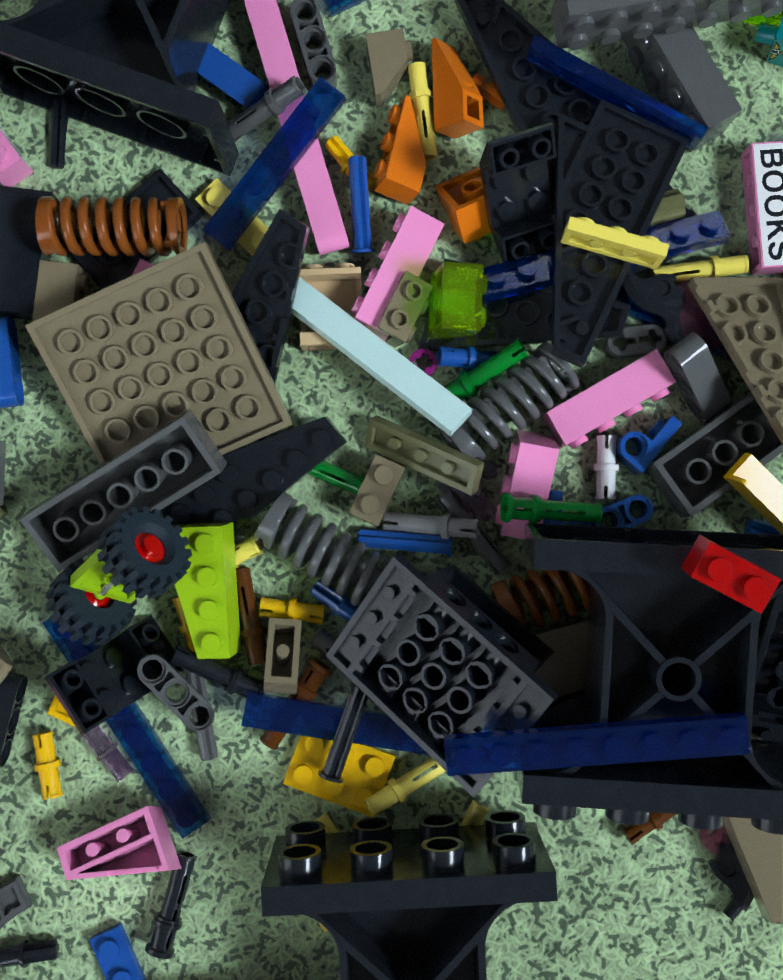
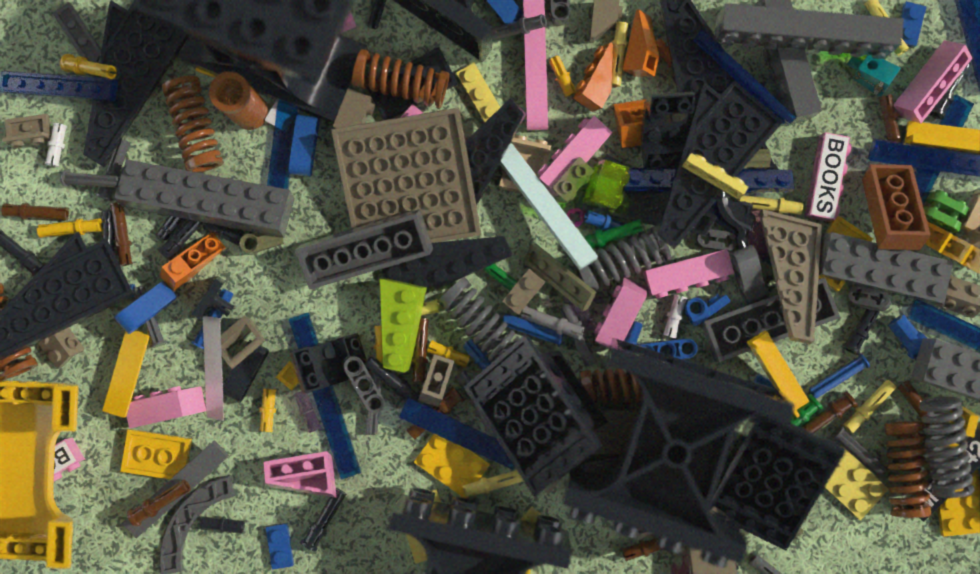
camera: 25 degrees right, 0 degrees up
black plate [45,506,192,645] -> none
clear blue tile [203,77,346,251] -> none
black axle [318,684,368,783] -> none
blue axle [348,155,375,254] -> none
clear blue plate [444,713,750,776] -> none
green pin [500,493,602,524] -> none
red brick [681,535,782,614] -> none

